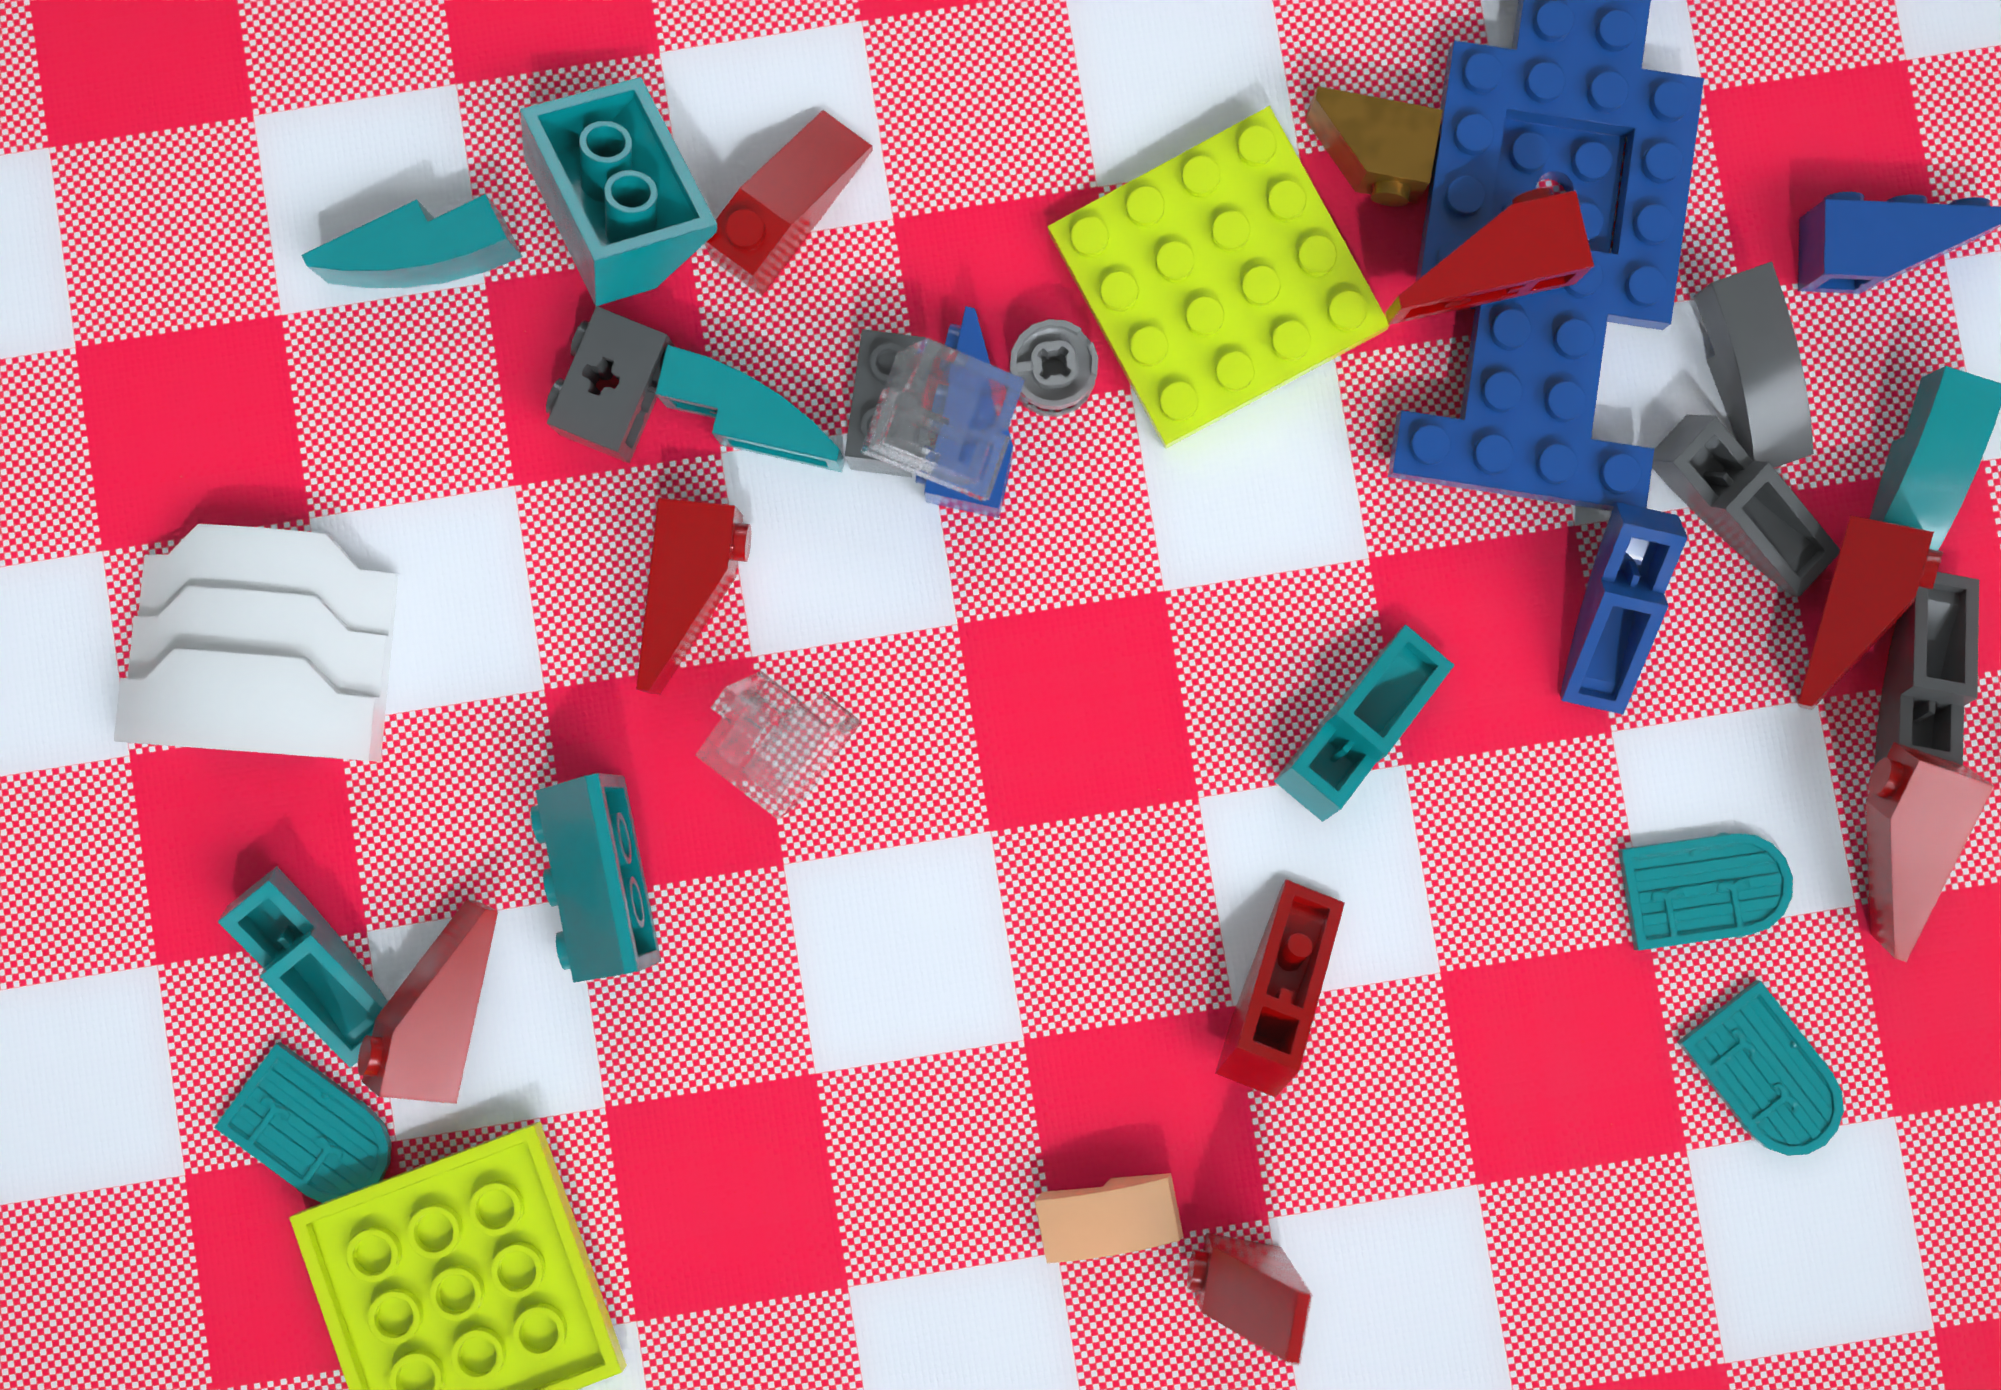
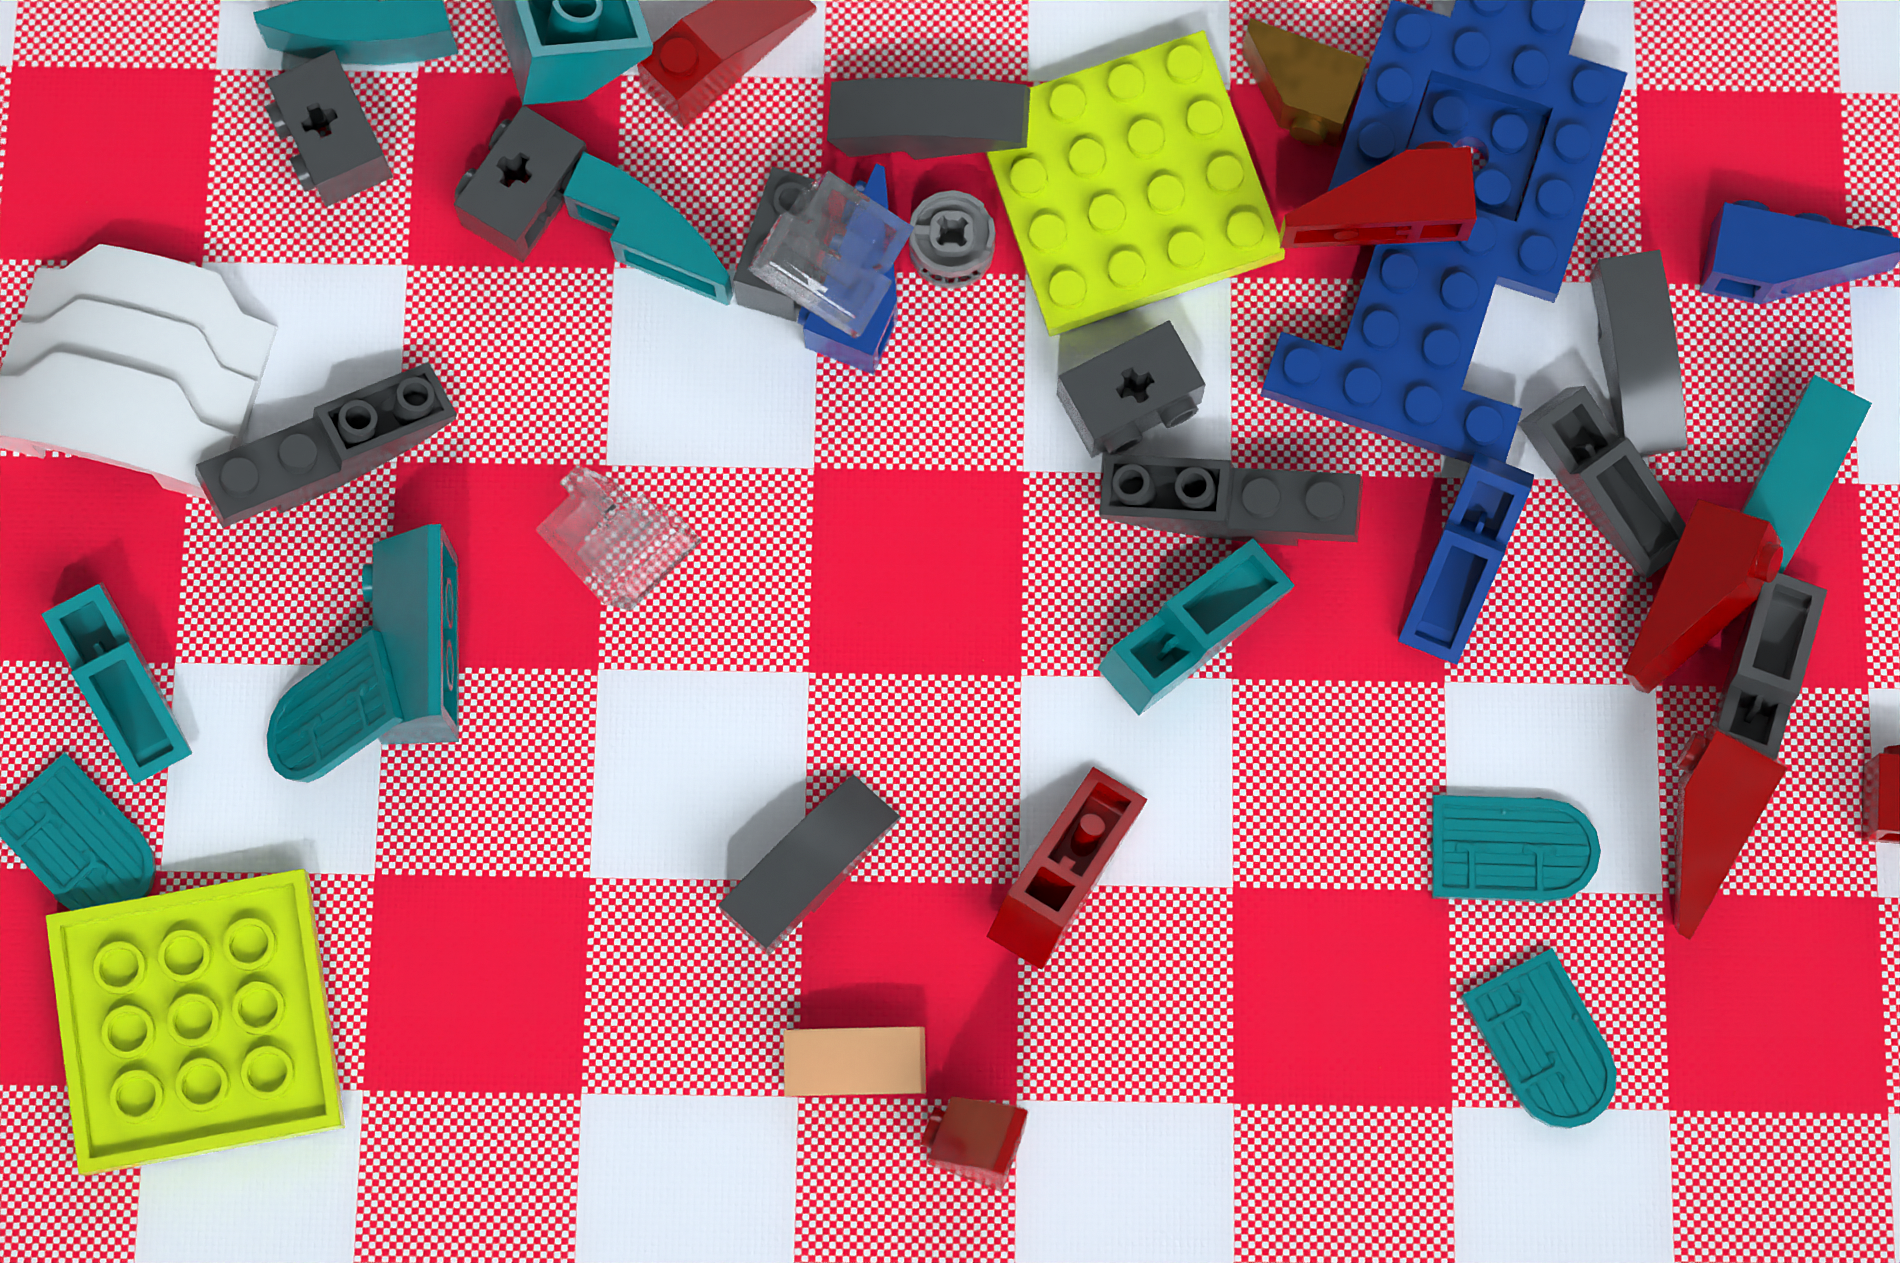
camera: 10 degrees right, 10 degrees down
slope [358,900,498,1104] -> none
red slope [636,498,751,695] -> none
none -> dark grey slope [195,362,457,528]
none -> dark grey brick [265,50,393,207]
none -> teal window [266,629,404,783]
none -> dark grey slope [718,774,901,956]
none -> dark grey slope [827,77,1030,160]
none -> dark grey brick [1056,320,1206,458]
none -> dark grey slope [1099,454,1363,546]

